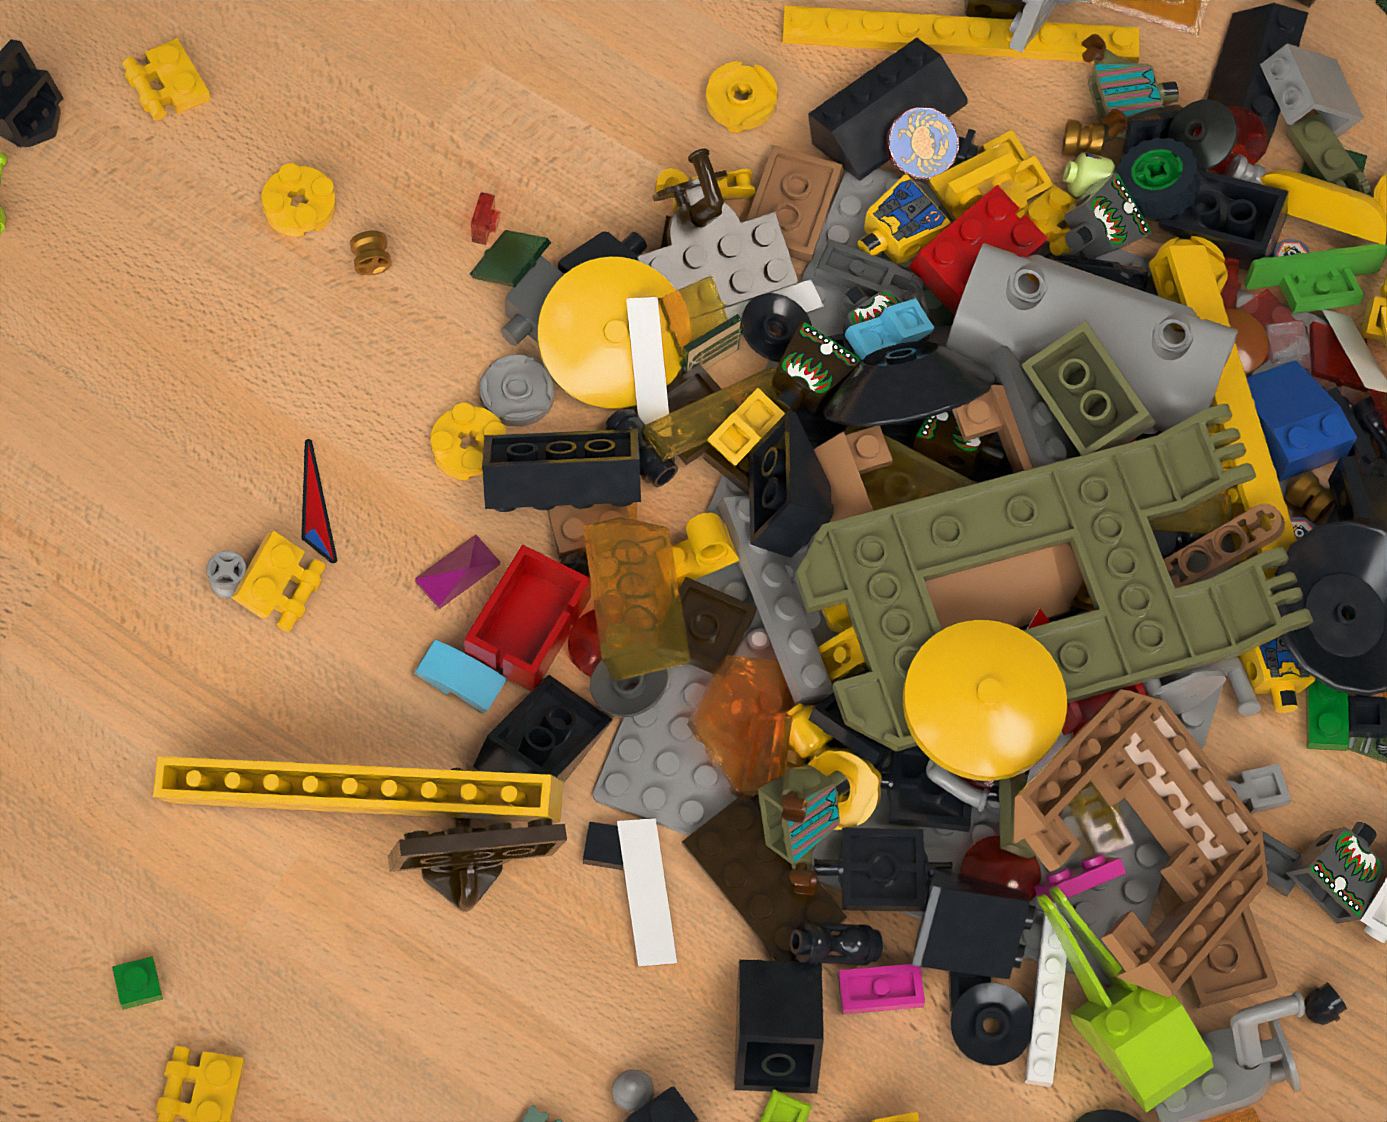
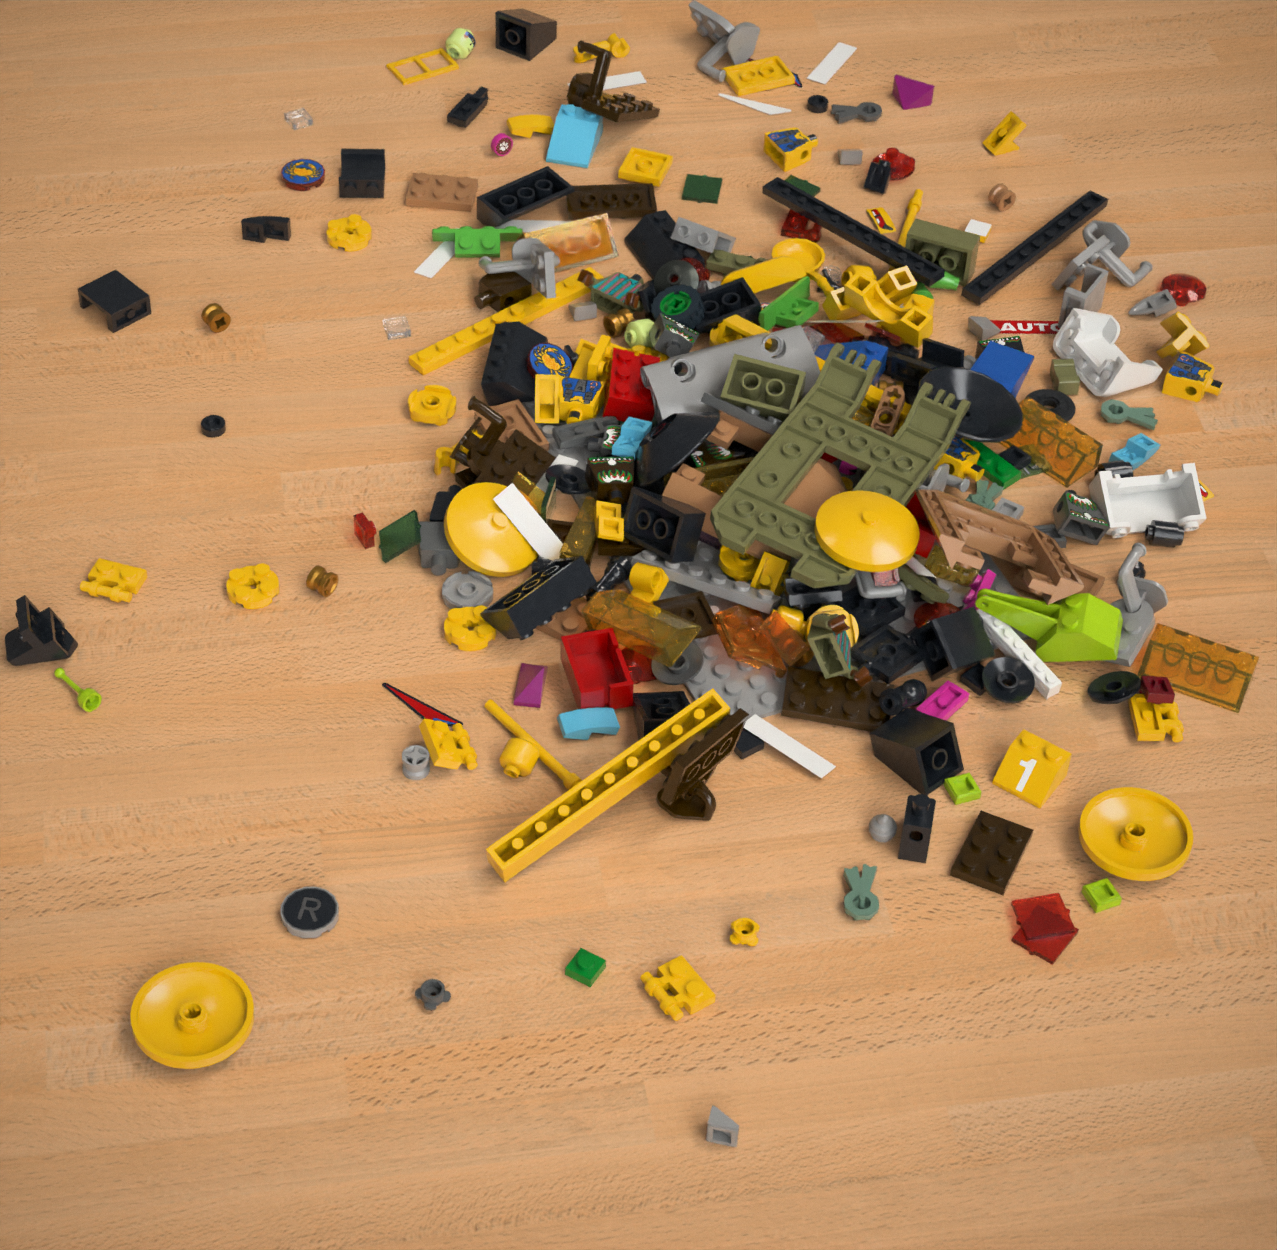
camera: 40 degrees left, 20 degrees down
none -> yellow bar [485,699,582,790]
none -> yellow head [499,736,540,778]
none -> yellow slope [535,374,560,424]
none -> light grey slope [568,301,597,321]
none -> black piece [585,556,632,608]
none -> yellow plate [729,918,760,946]
none -> sand green piece [966,479,1004,510]

